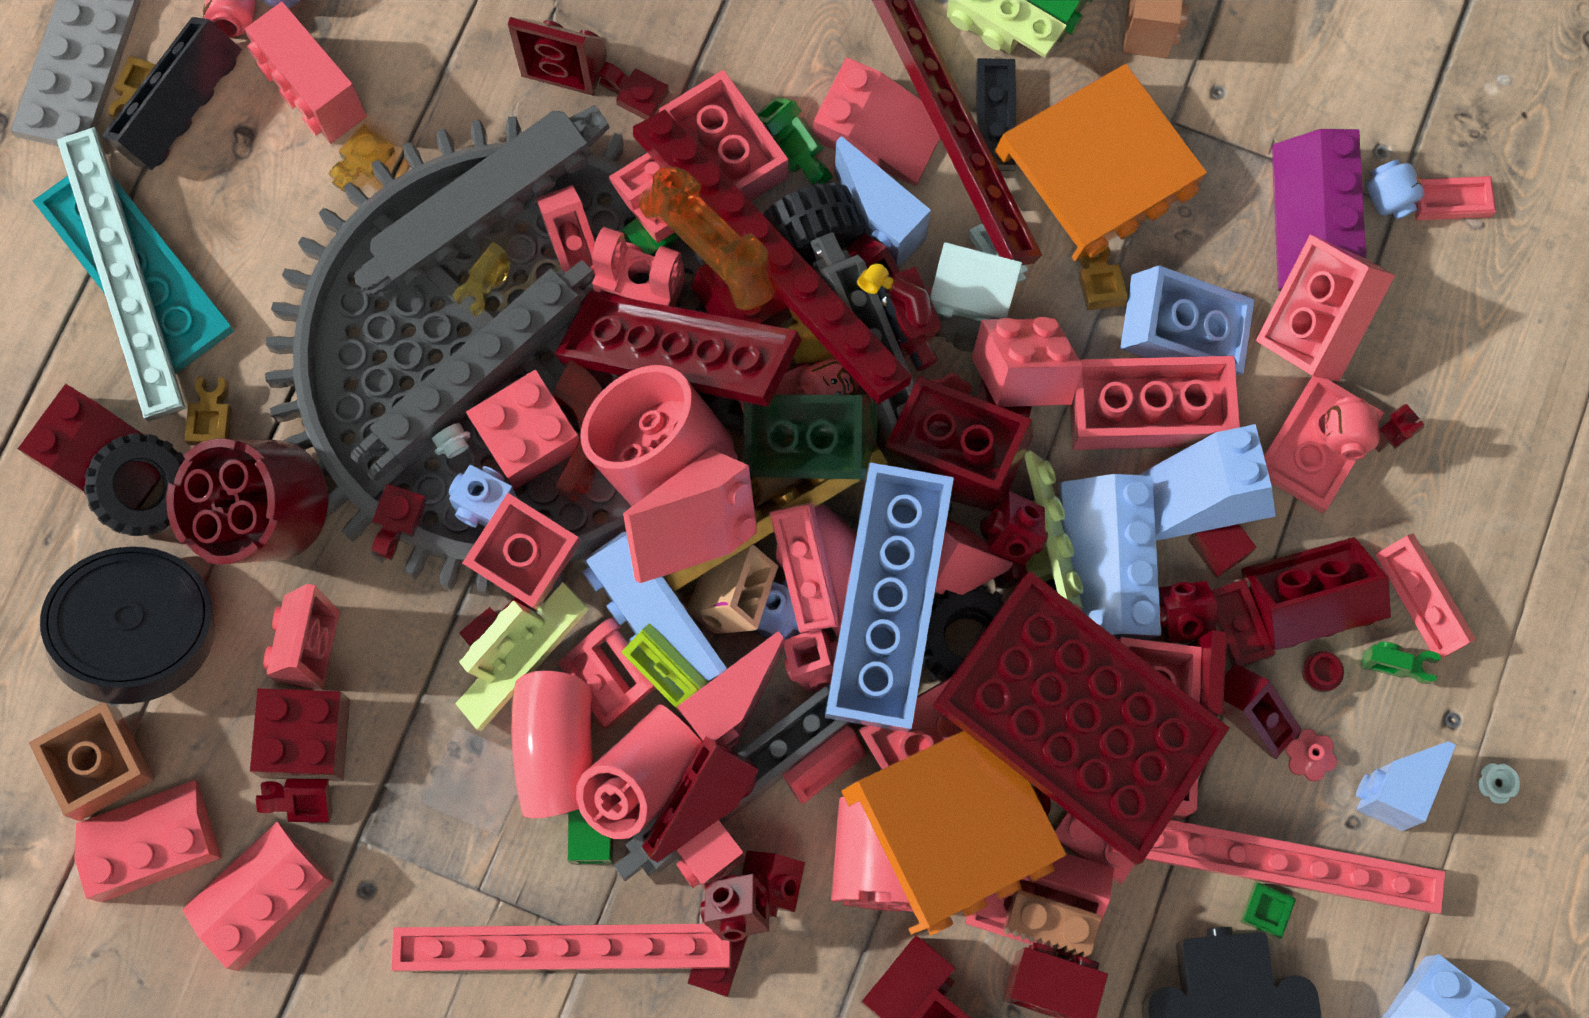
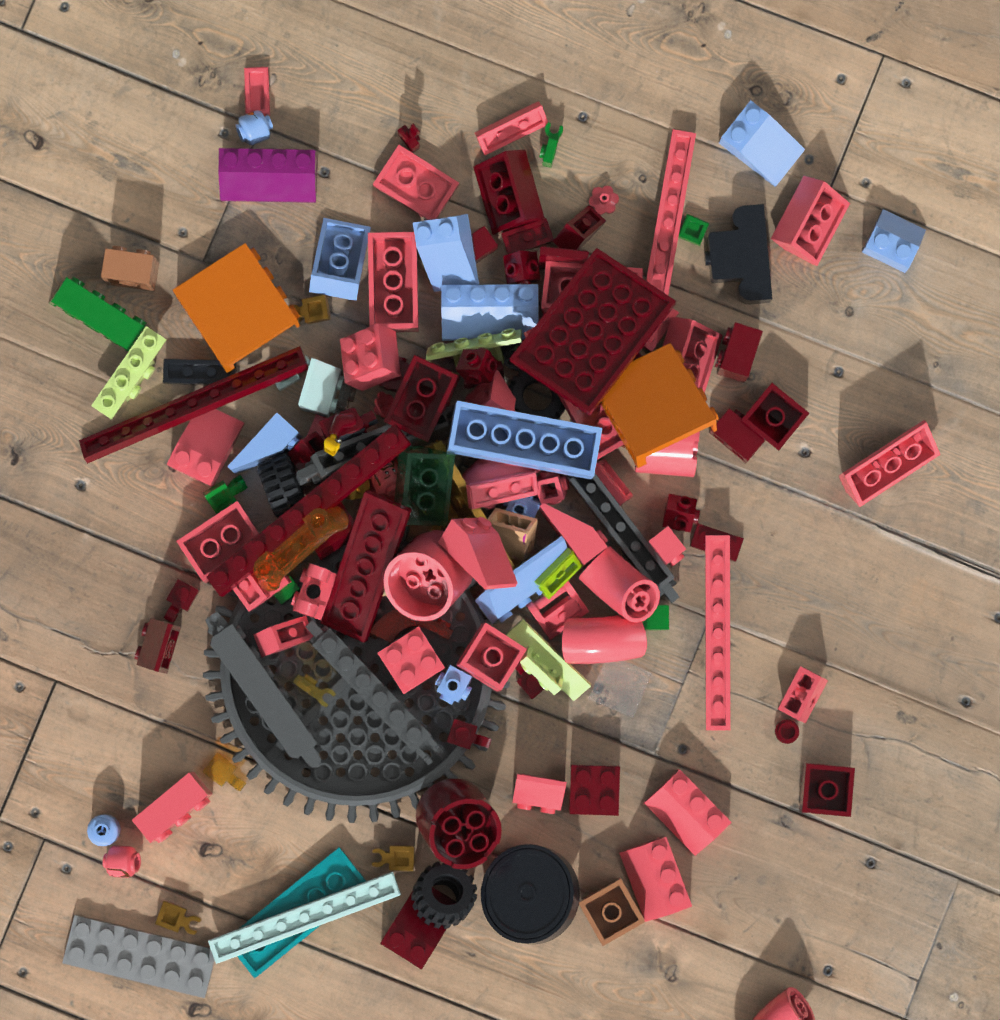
camera: 90 degrees left, 10 degrees up
black brick [101,17,242,170] -> none
dark red plate [255,778,333,823] -> none
light aqua plate [432,423,470,459] -> none
dark red slope [642,736,759,863] -> none
dark red brick [700,874,770,942] -> none
green tile [756,97,802,136] -> none
nougat brick [1003,890,1101,957] -> none
coral slope [1256,234,1395,382] -> none
dark red plate [1302,651,1344,692] -> none
coral head [1325,397,1380,460] -> none
light blue slope [1356,741,1456,831] -> none
light aqua plate [1478,763,1520,804] -> none

